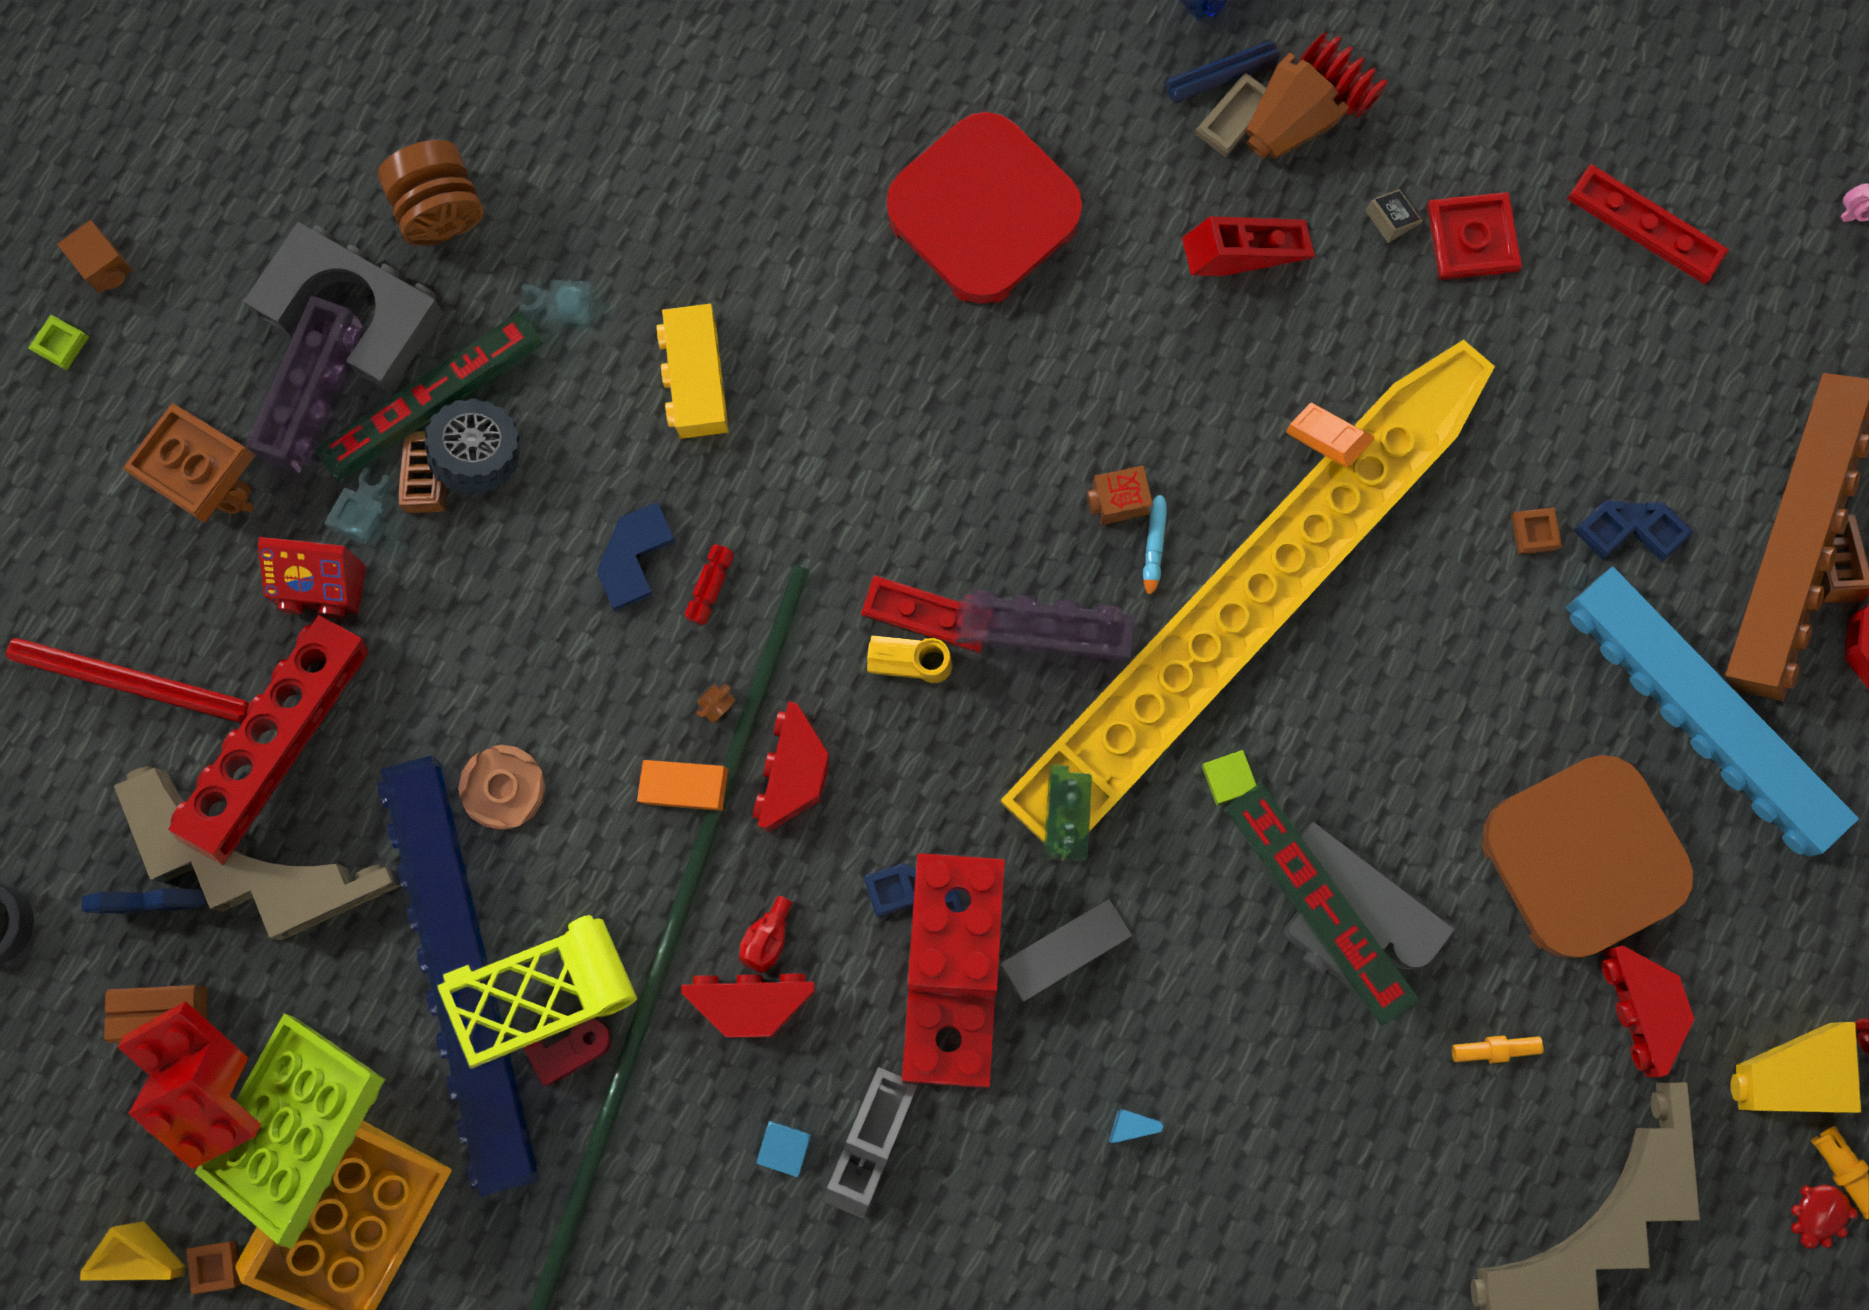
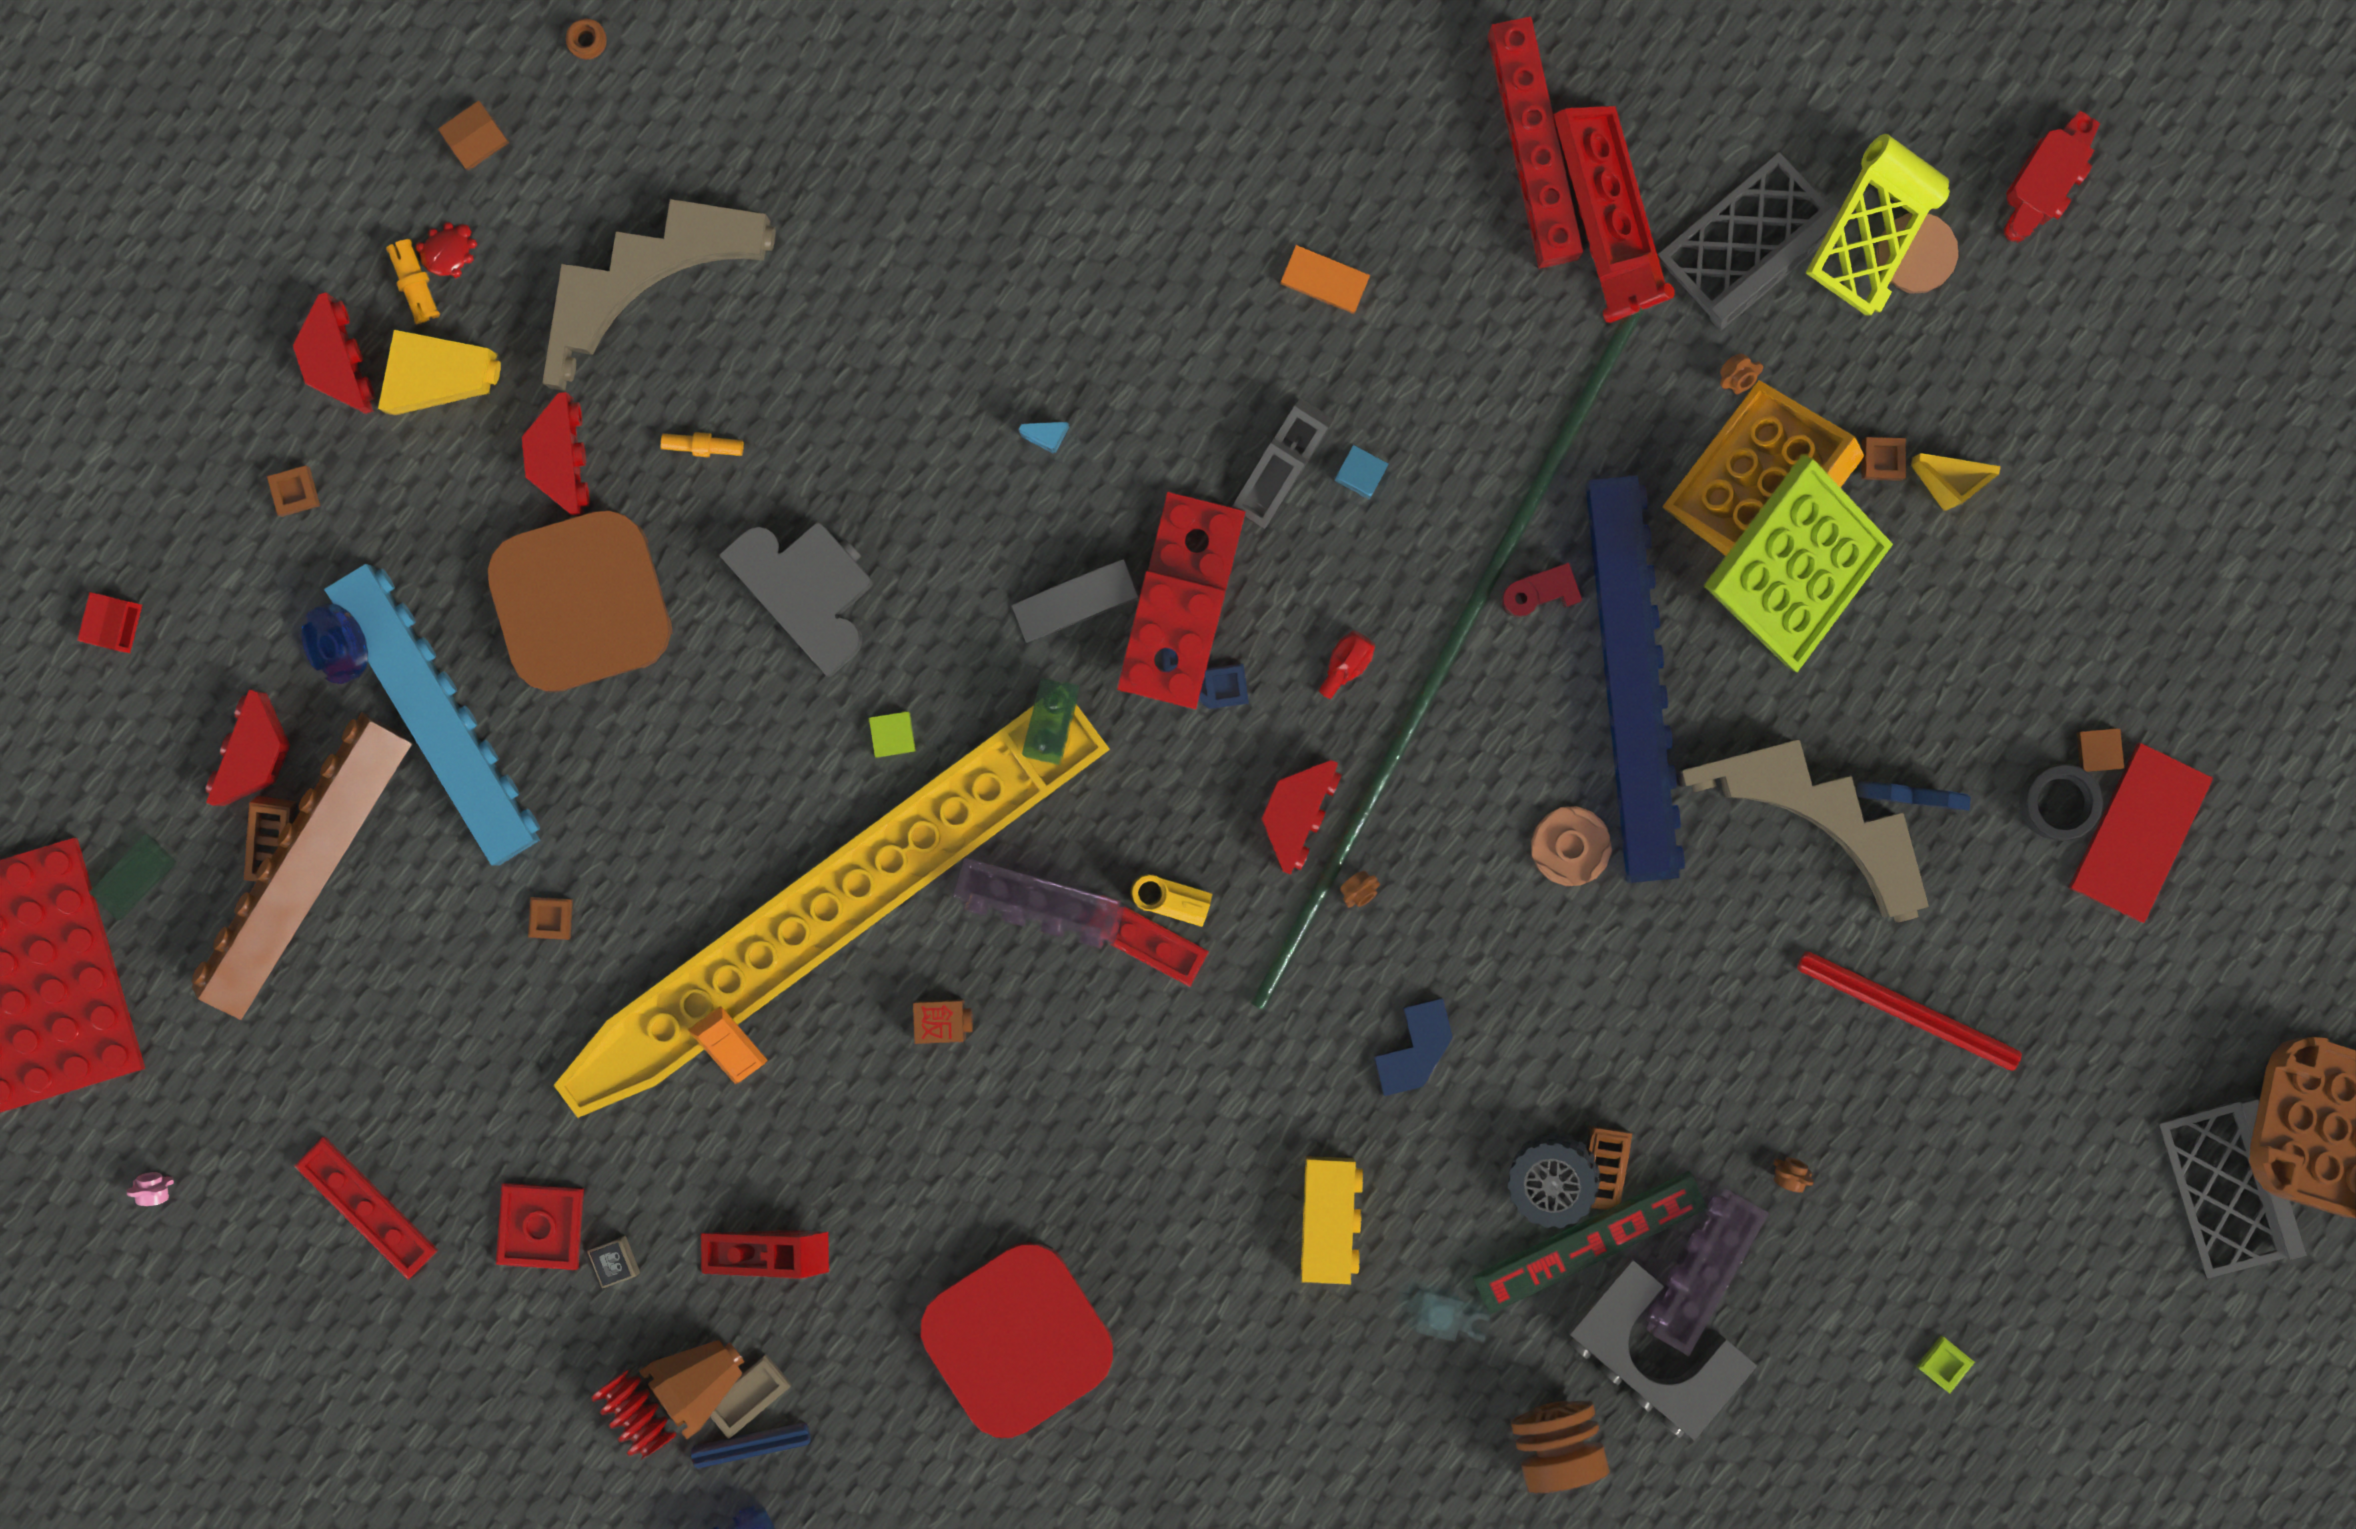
camera: 170 degrees left, 10 degrees up
dark orange brick [57,220,133,294] -> none
dark orange brick [104,985,208,1052] -> none
red bracket [117,1001,261,1169] -> none
dark orange tile [122,403,256,523] -> none
red brick [168,615,368,866] -> none
red slope [258,537,366,619] -> none
clear light blue plate [325,467,391,544] -> none
neon yellow piece [437,915,637,1069] -> none
orange tile [637,760,728,811] -> none
red slope [682,974,816,1038] -> none
red axle [685,544,734,625] -> none
medium azure piece [1143,495,1167,594] -> none
clear green tile [1224,783,1419,1026] -> none
dark blue tile [1573,500,1694,562] -> none
none -> clear blue tile [301,603,368,684]

